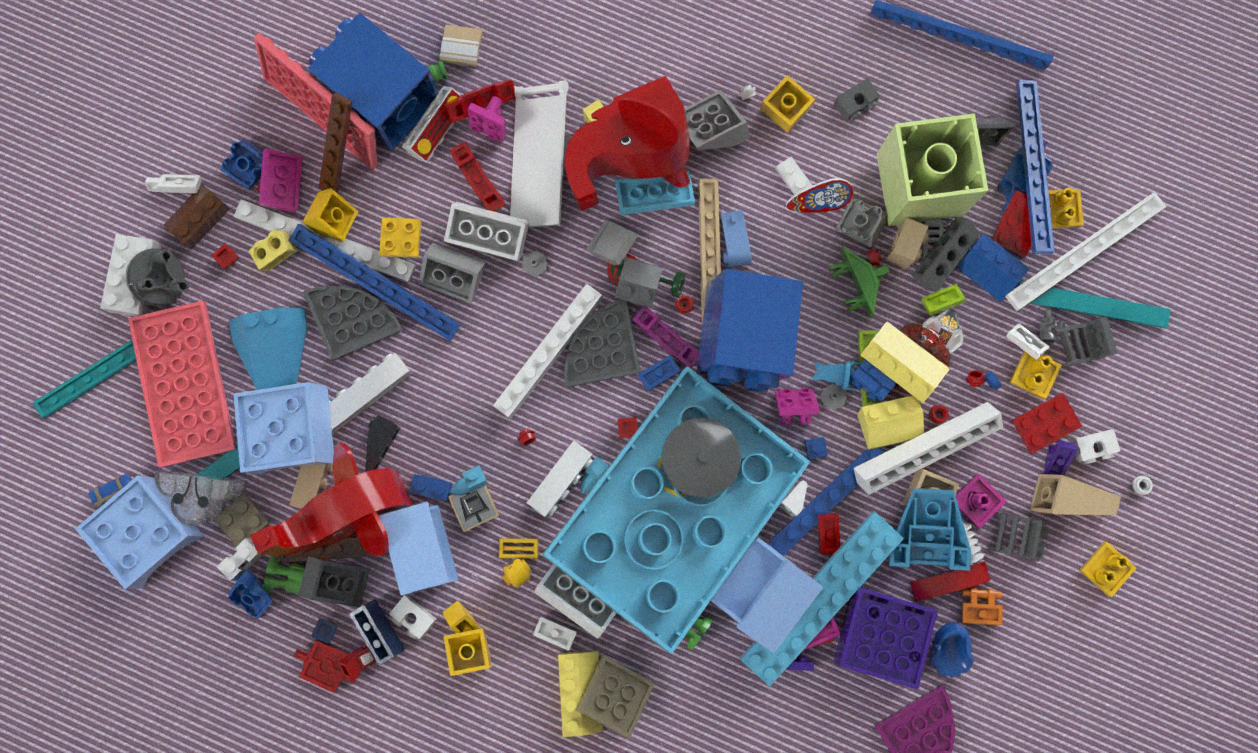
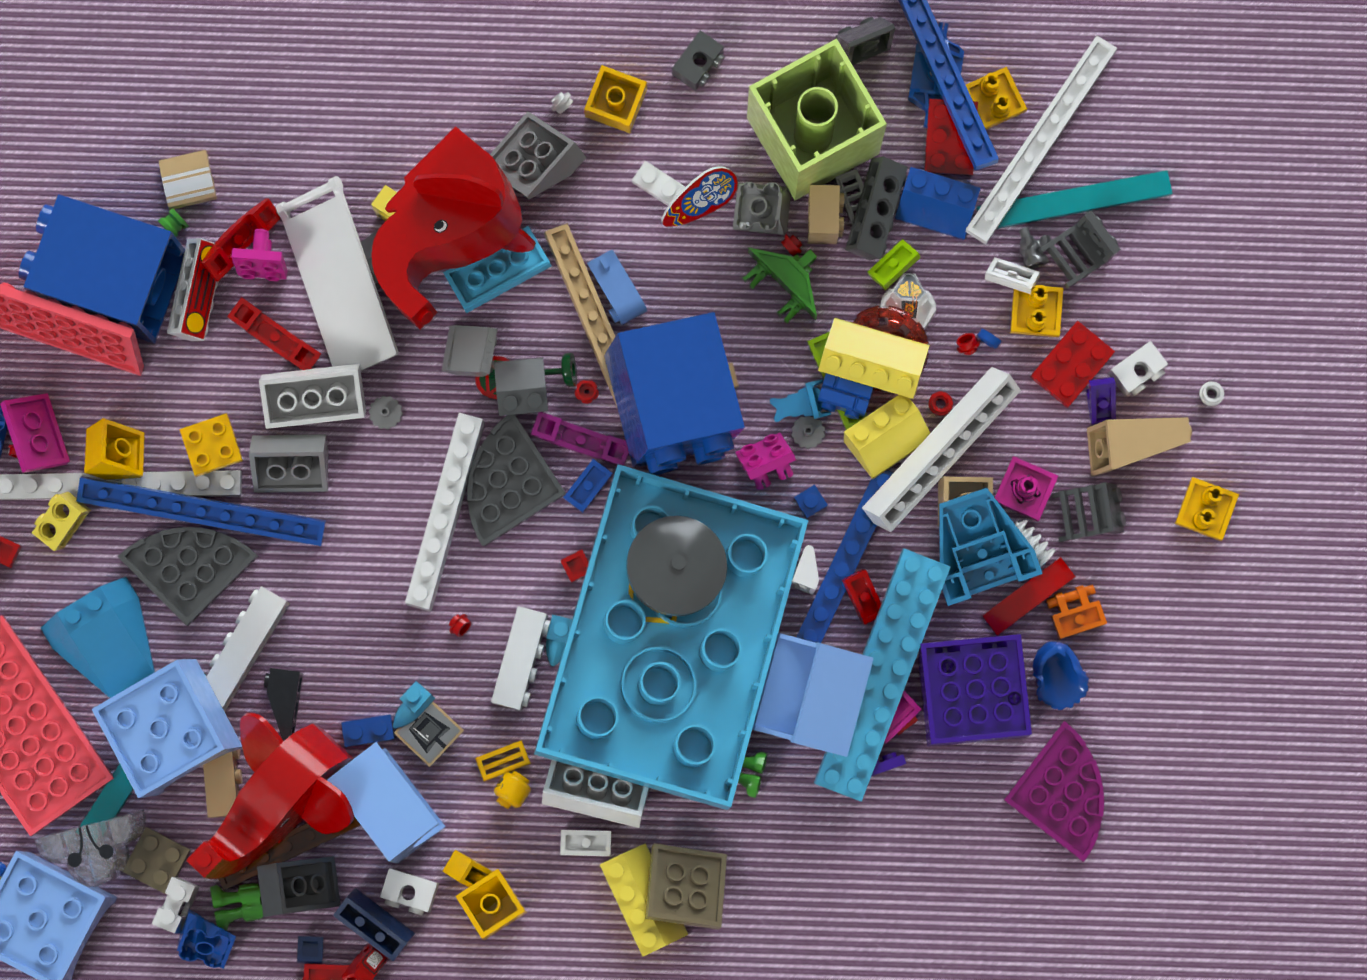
camera: 20 degrees left, 0 degrees up
reddish brown plate [319,92,353,193] -> none

